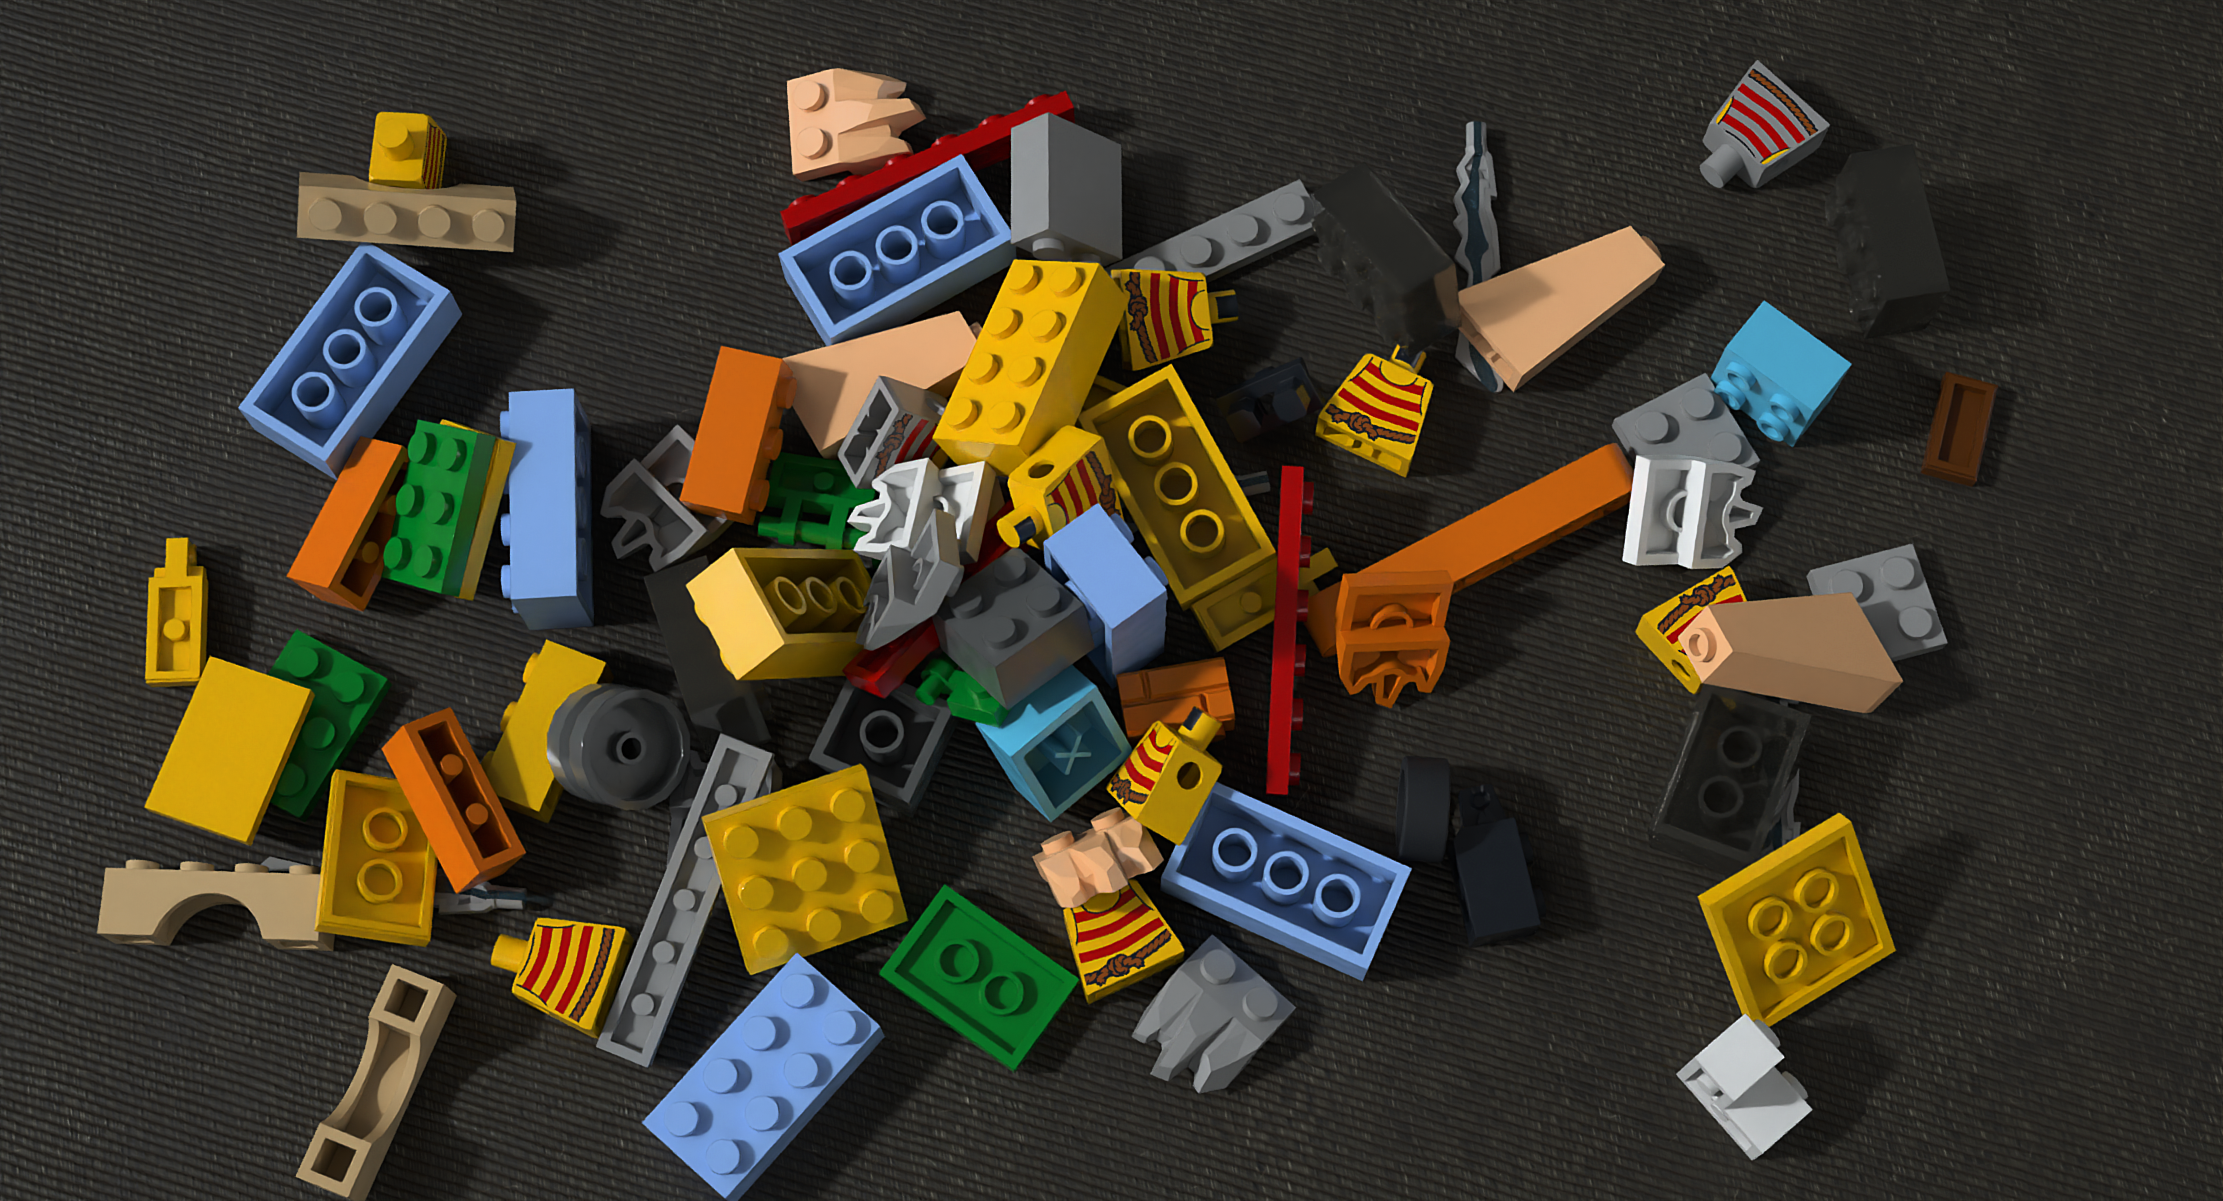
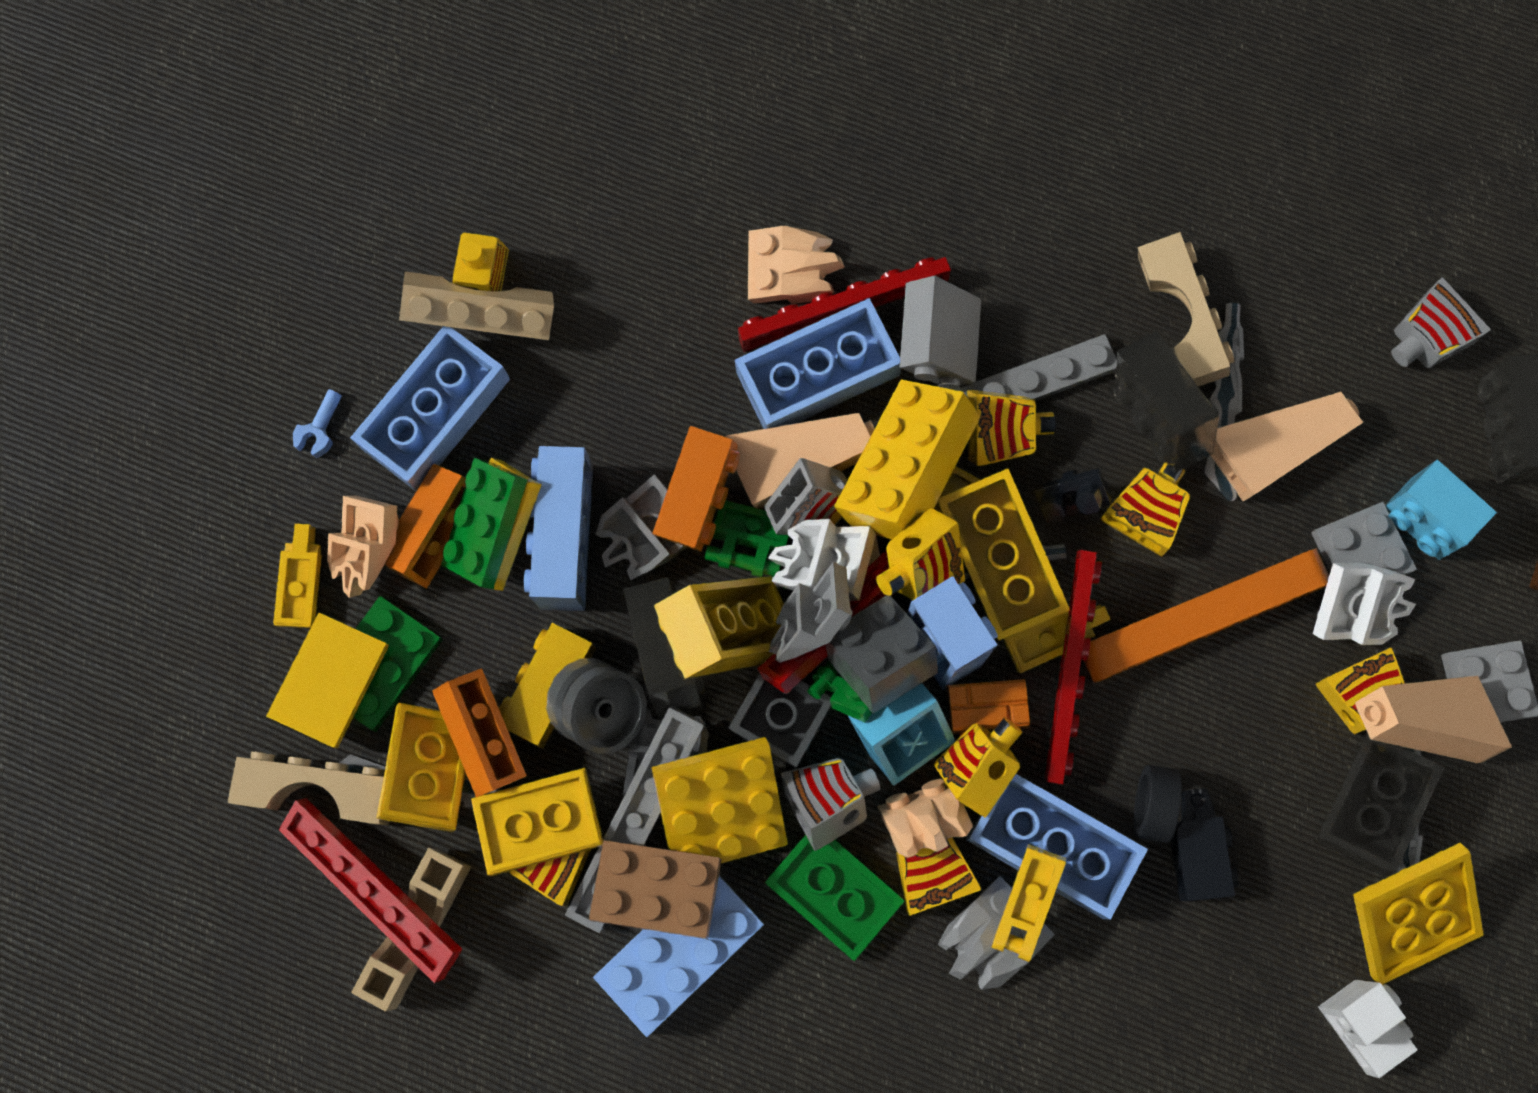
camera: 10 degrees right, 5 degrees up
orange plate [1334,570,1454,708] -> none
none -> red plate [279,798,462,983]
none -> light blue bar [293,389,342,458]
none -> light nougat plate [327,495,399,598]
none -> yellow tile [471,768,603,876]
none -> medium nougat plate [589,840,722,940]
none -> light grey torso [781,758,880,851]
none -> yellow plate [991,844,1066,962]
none -> tan arch [1138,232,1235,391]

